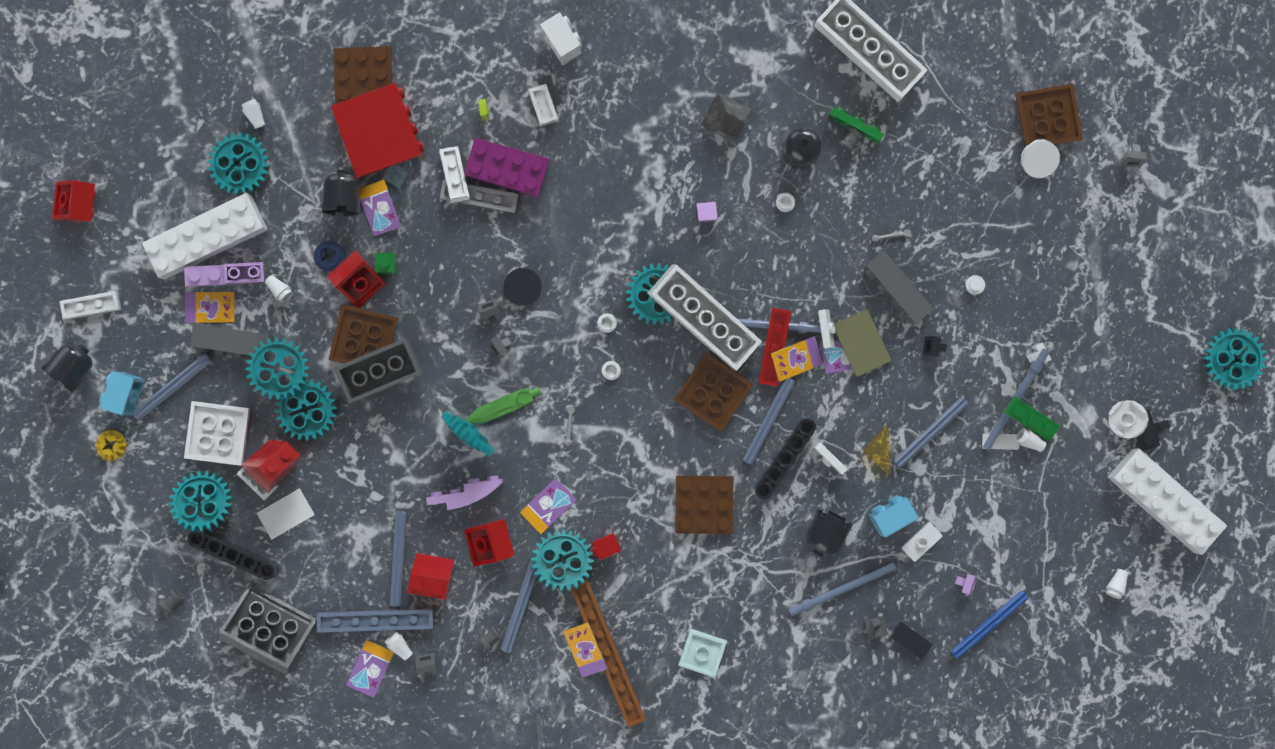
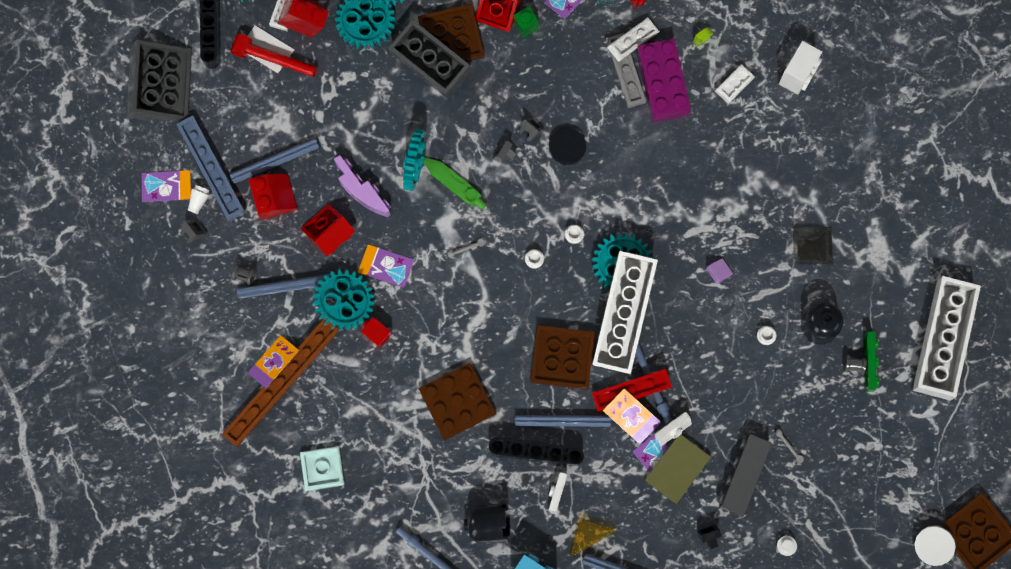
camera: 65 degrees right, 10 degrees down
none -> red piece [230,34,317,77]

